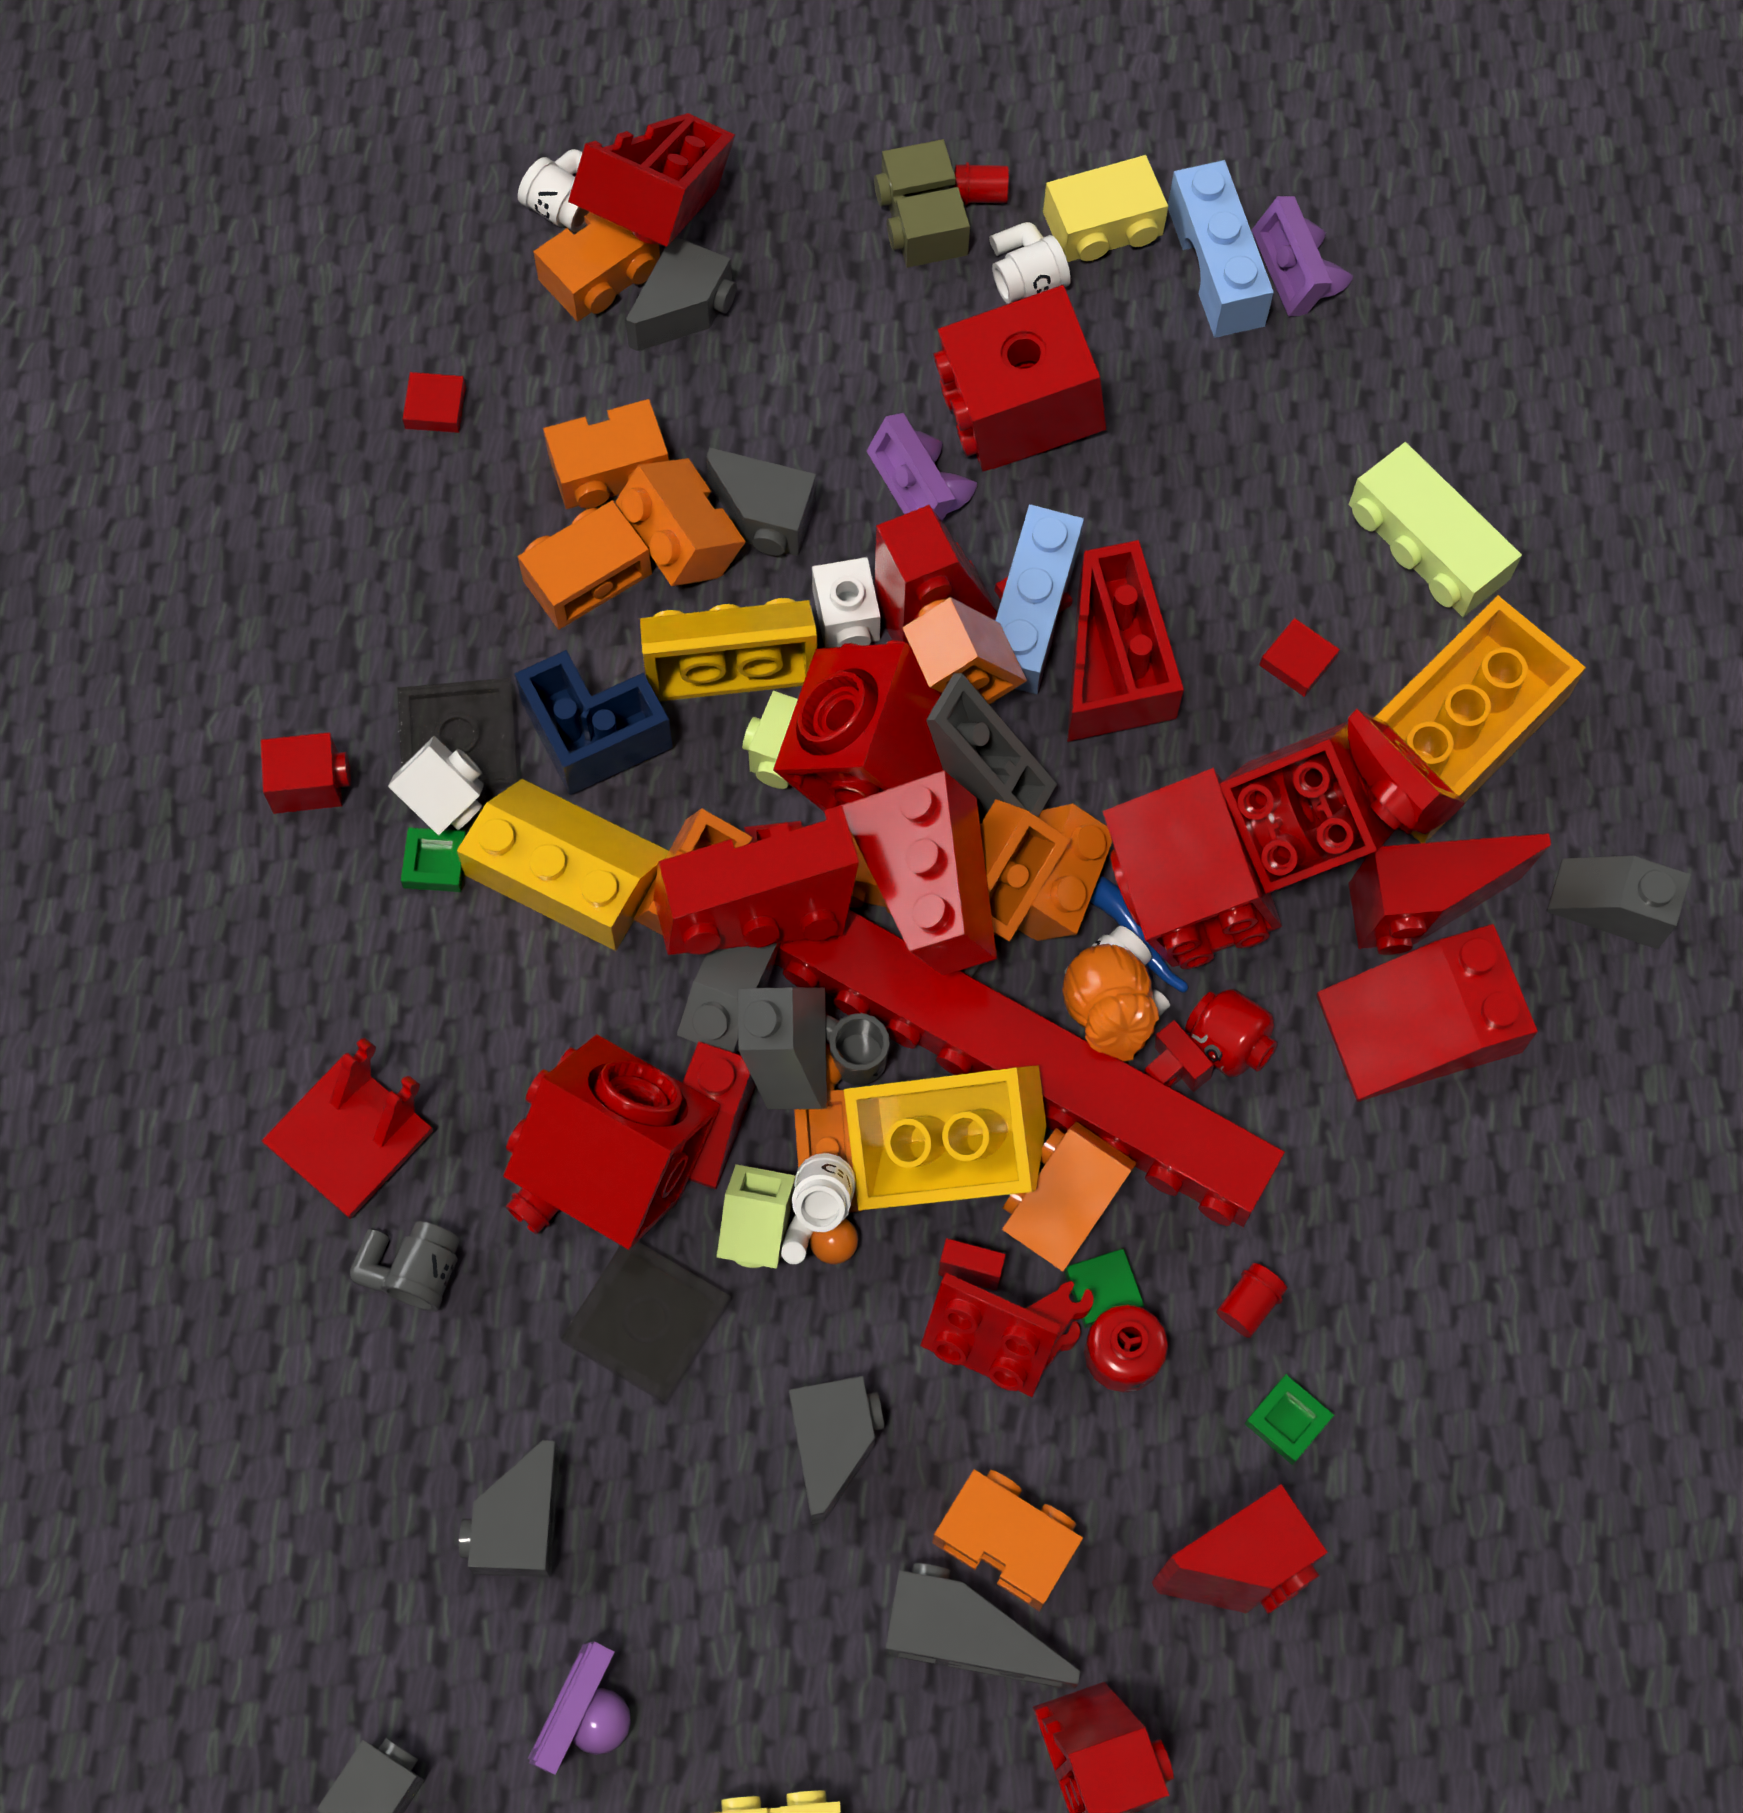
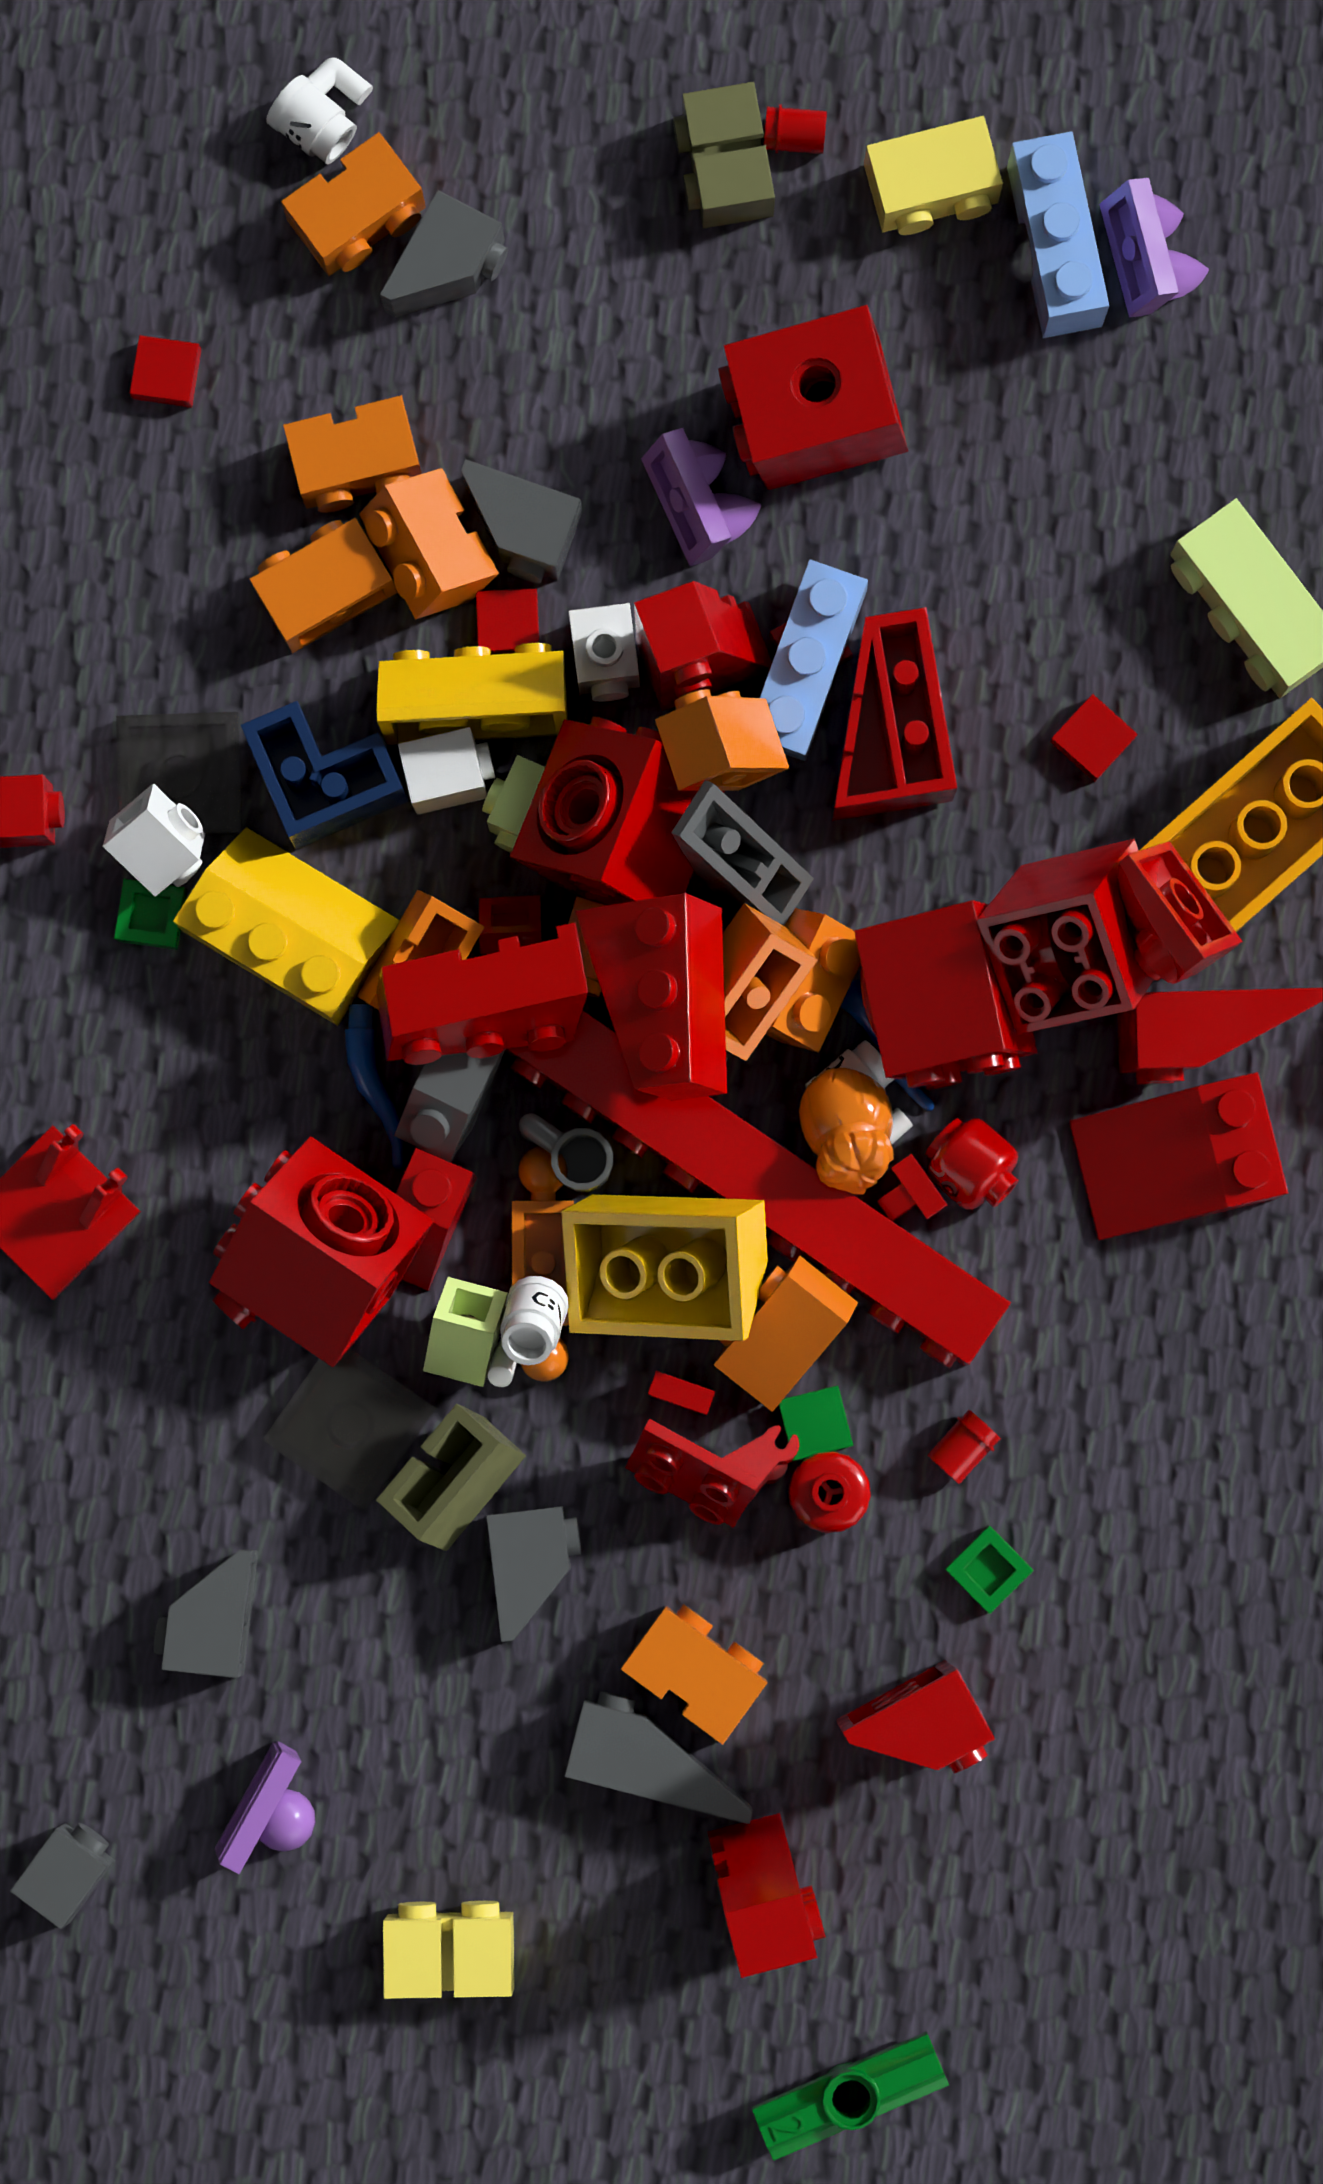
camera: 10 degrees right, 15 degrees up
dark grey piece [349,1221,461,1312] -> none
red wedge [568,113,735,247] -> none
dark grey slope [738,987,827,1109] -> none
white piece [989,222,1071,304] -> none
none -> blue animal [345,1004,405,1170]
none -> olive piece [376,1403,526,1551]
none -> white brick [398,727,496,815]
none -> red tile [476,588,540,655]

